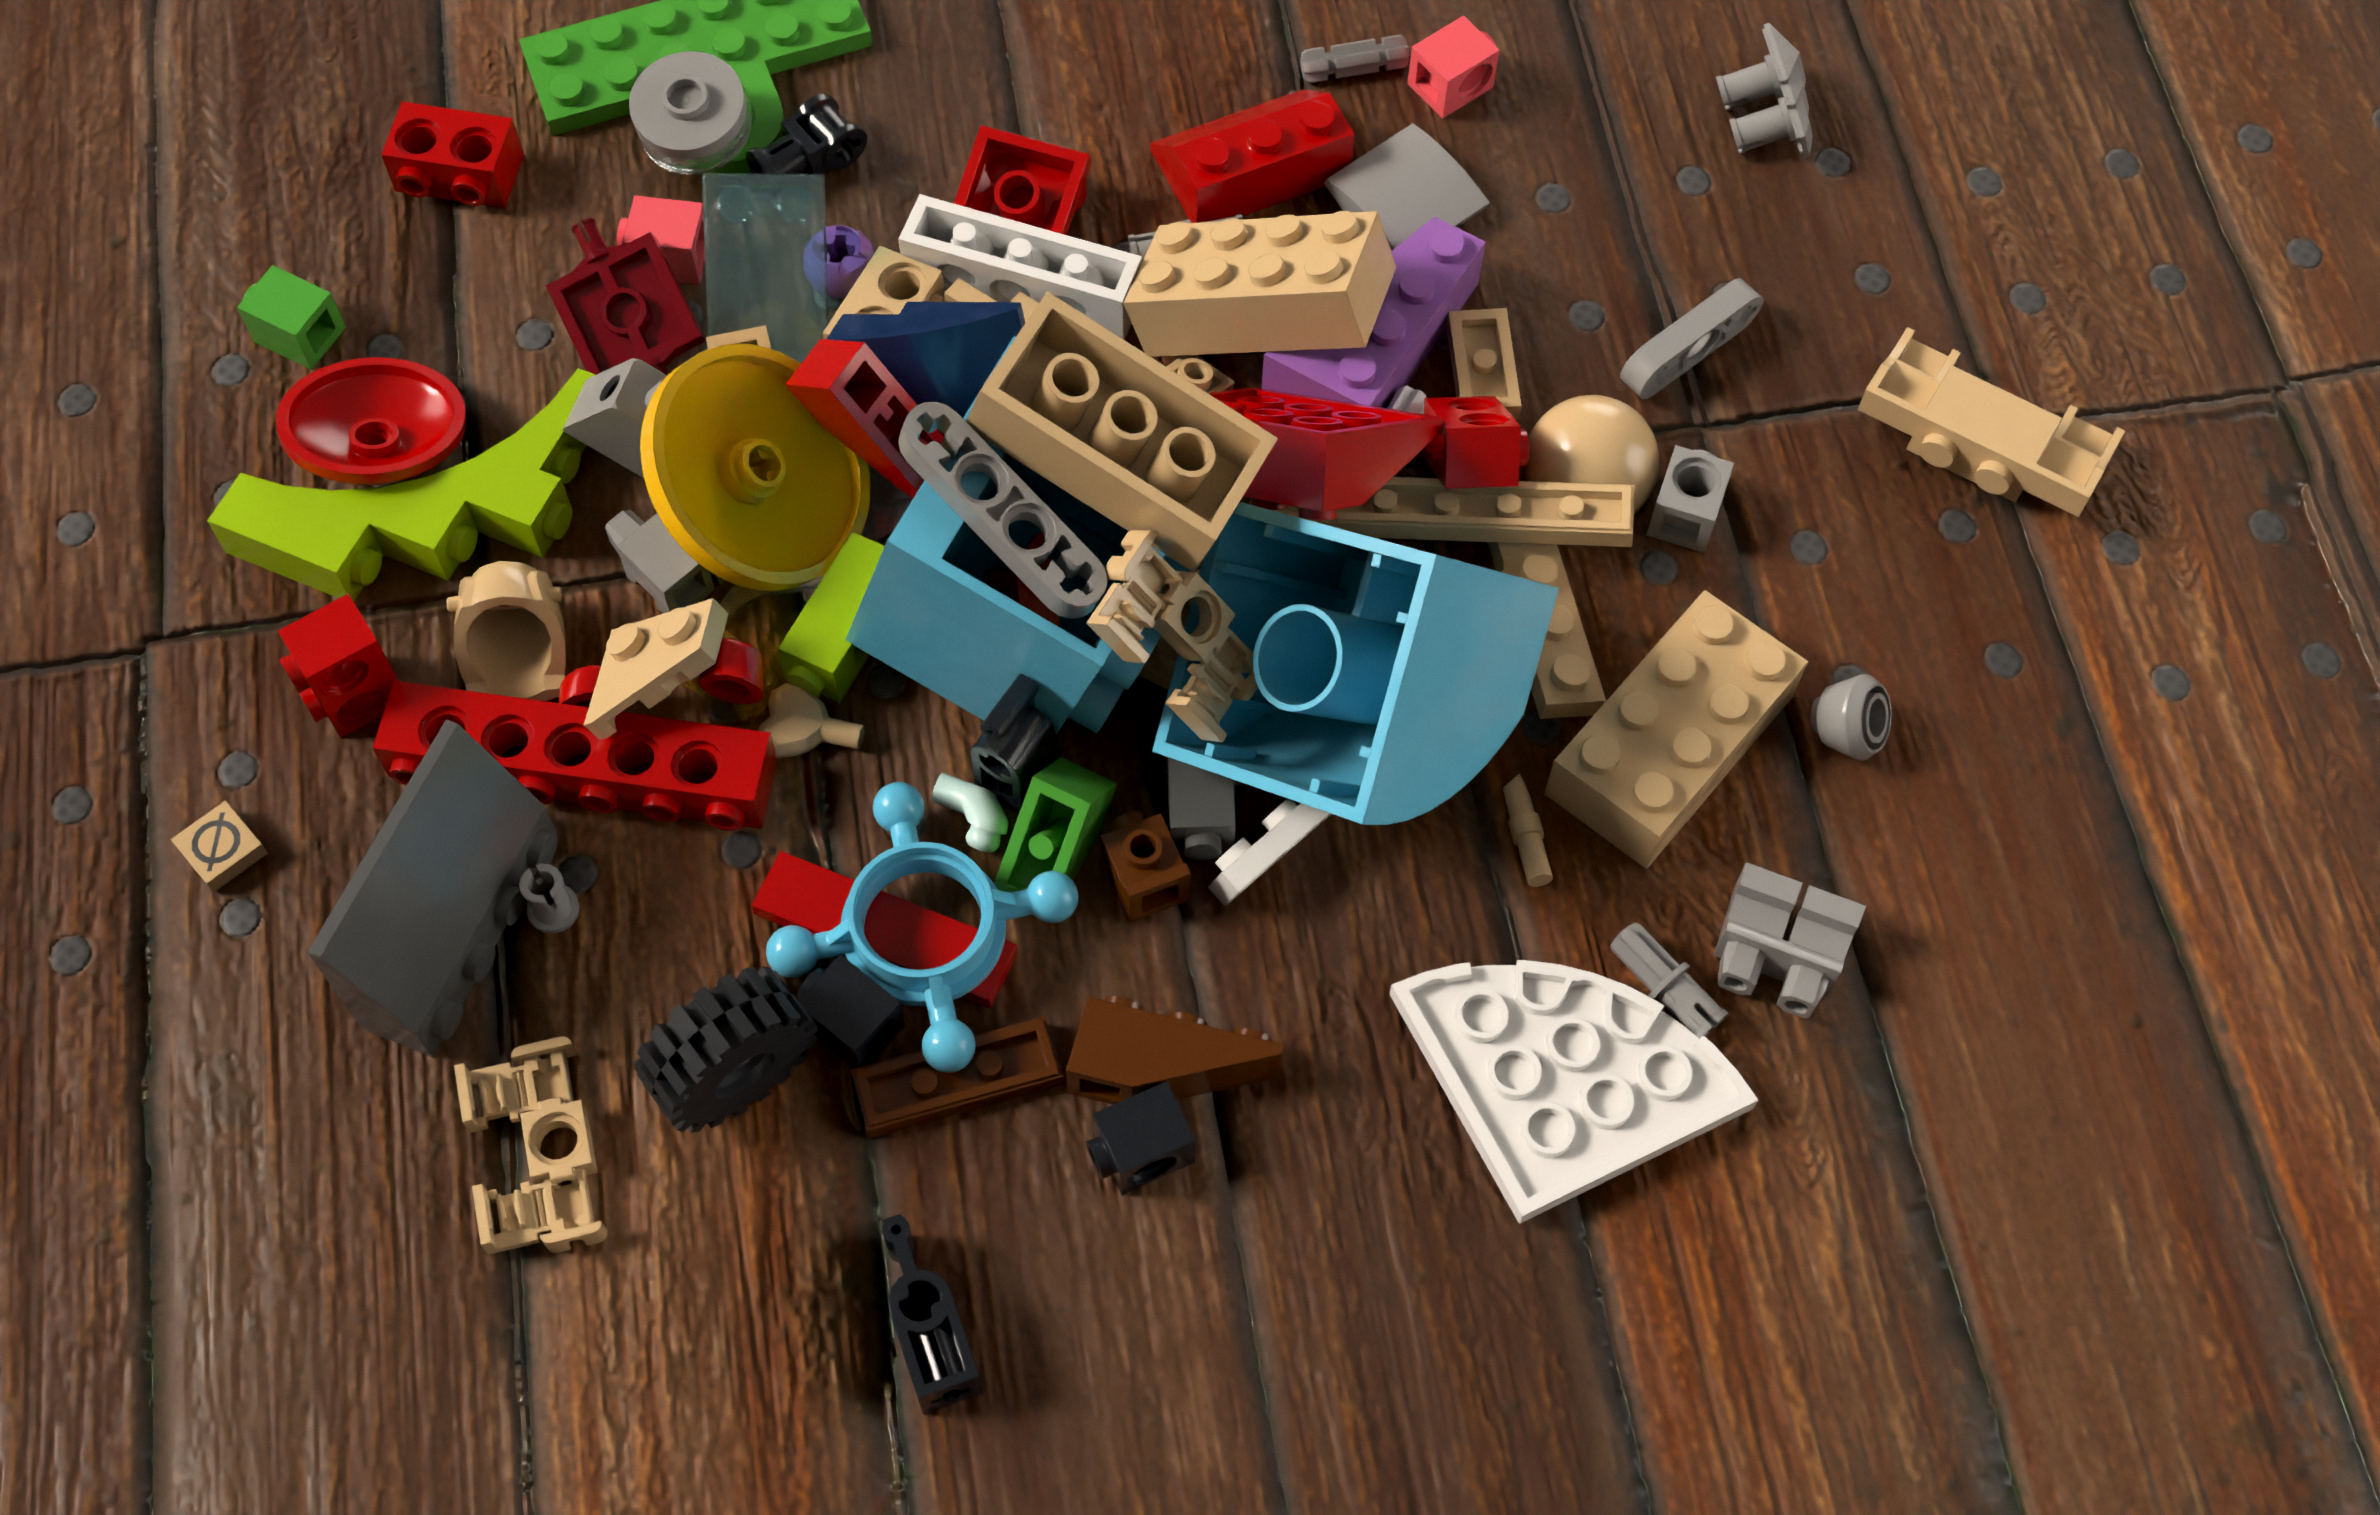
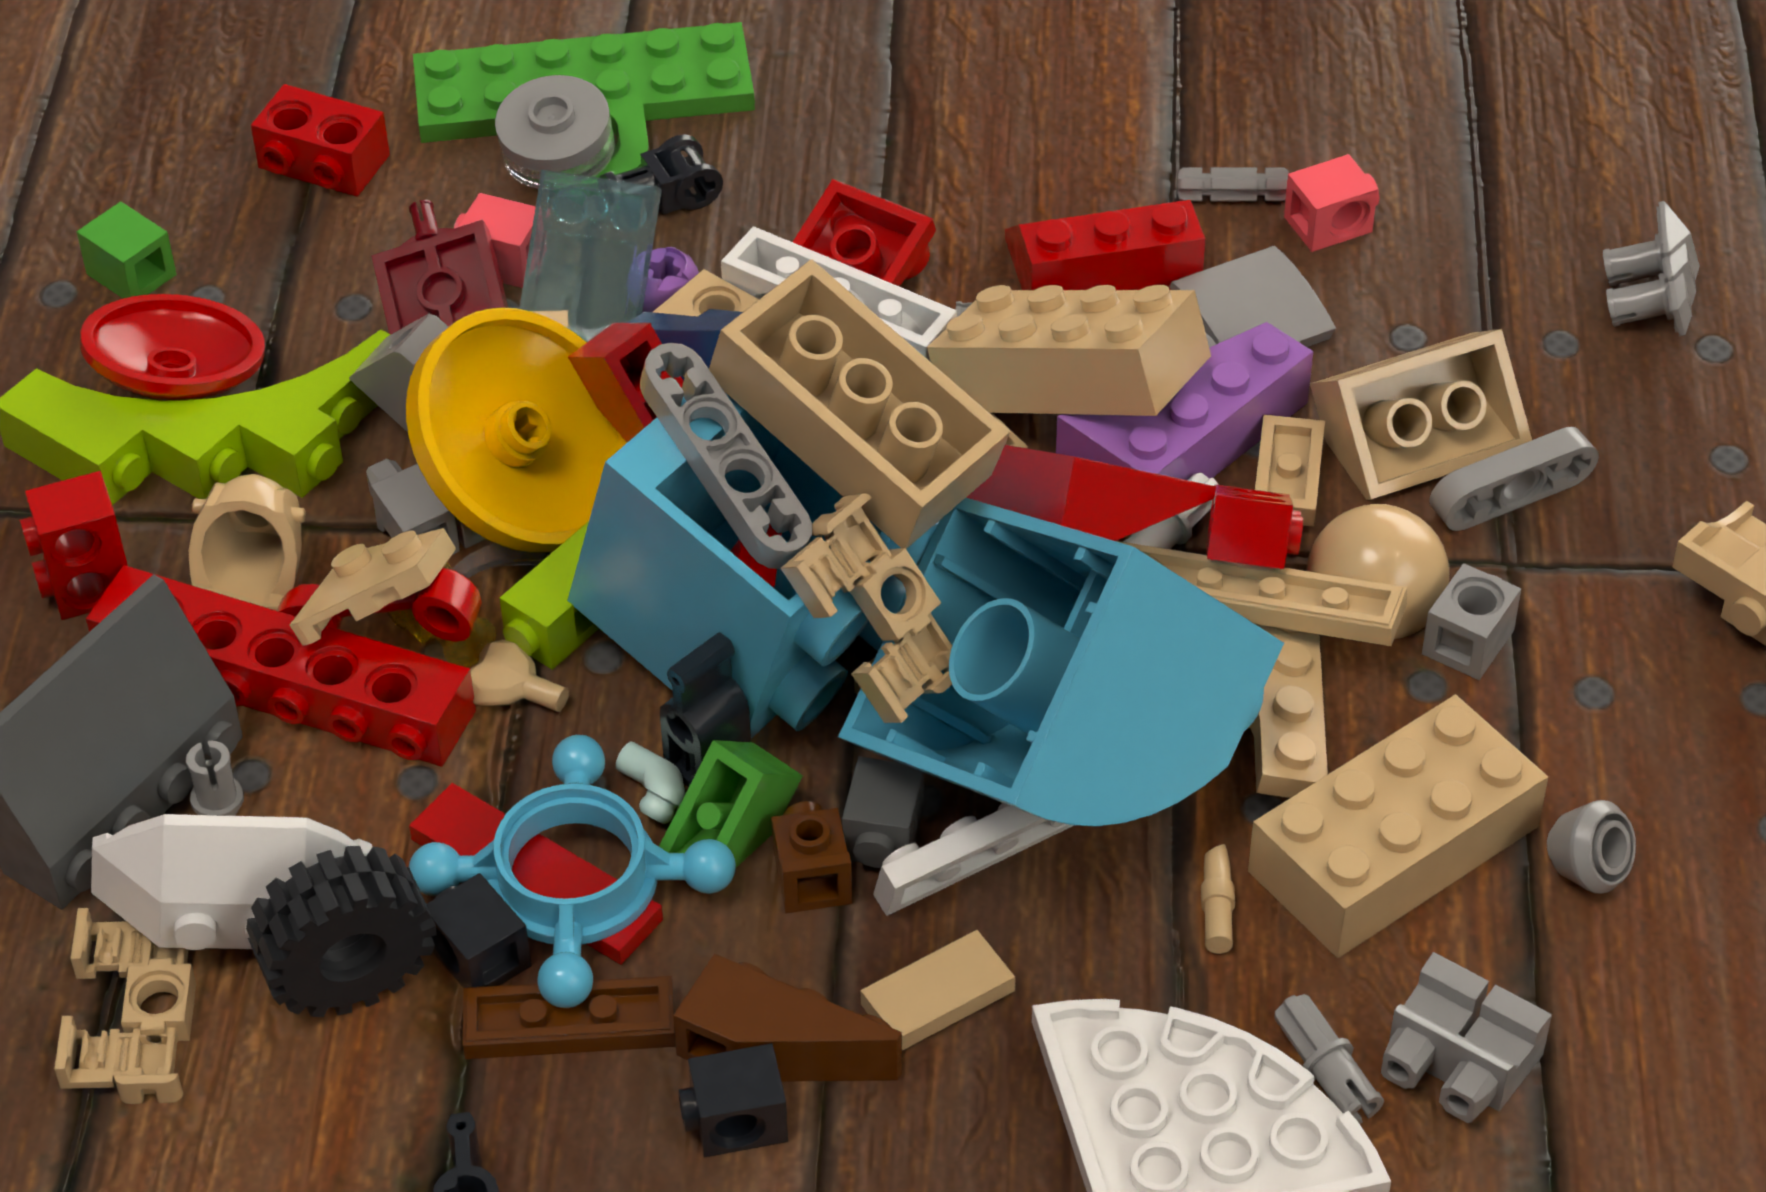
camera: 15 degrees right, 15 degrees down
none -> white wedge [91,814,372,950]
none -> tan tile [860,930,1015,1051]
none -> tan slope [1310,329,1532,500]

